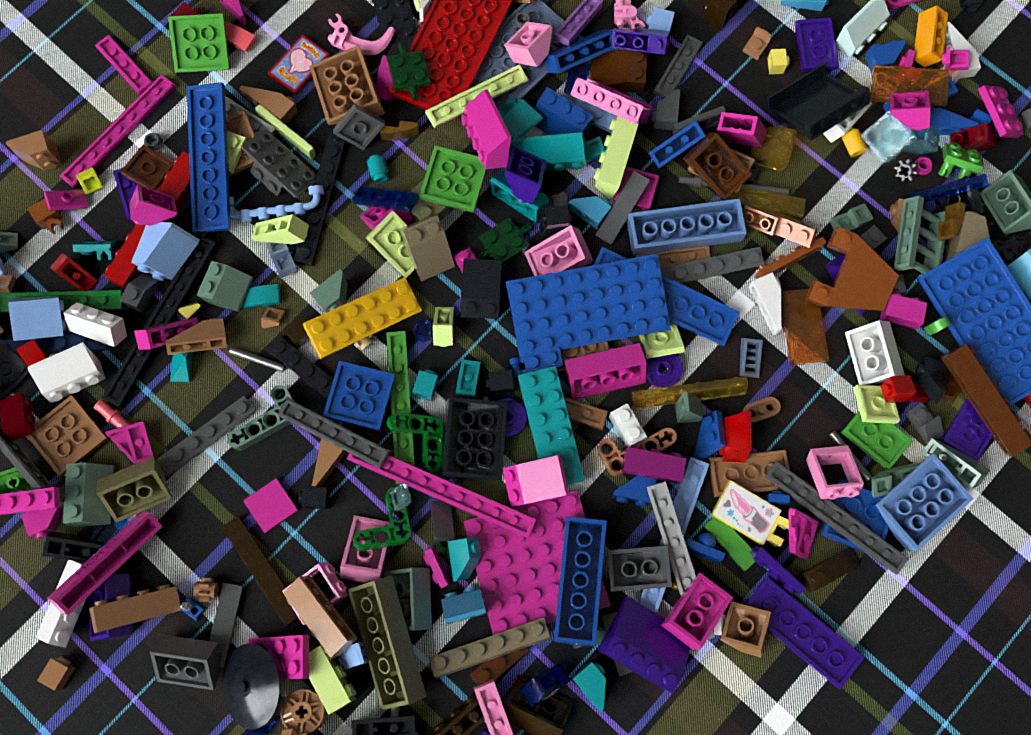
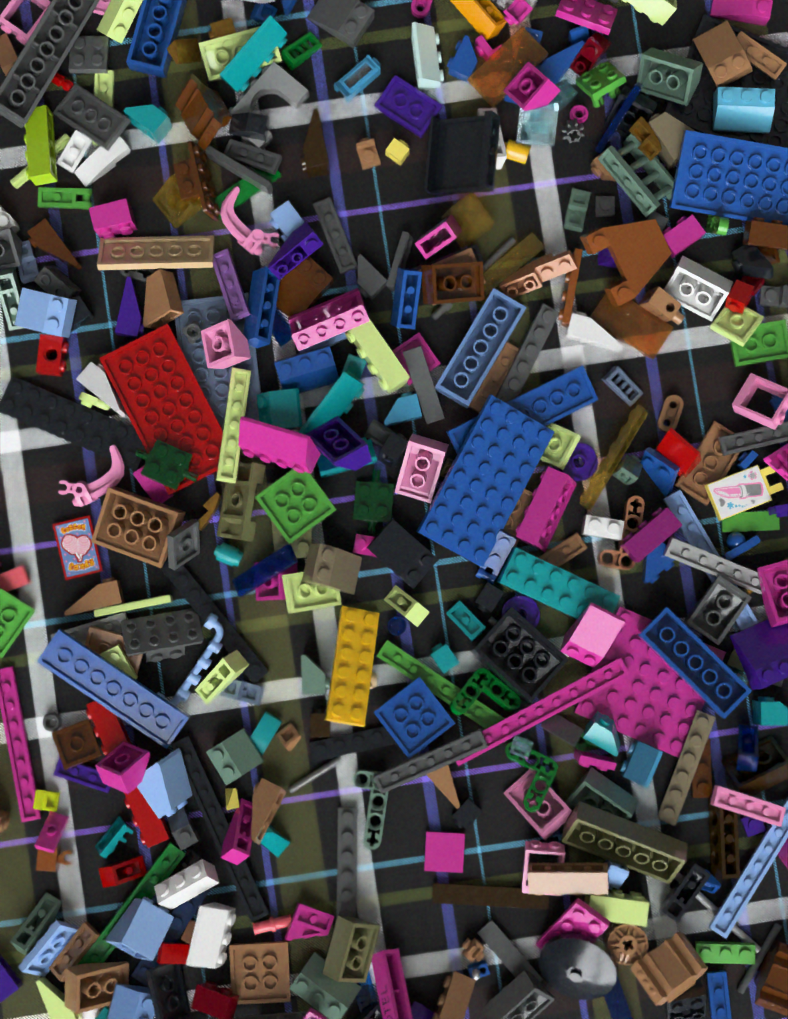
camera: 55 degrees left, 10 degrees up
flat silver bar [829,431,873,482] -> none
none -> olive piece [217,462,266,542]
none -> medium nougat torso [638,286,685,325]

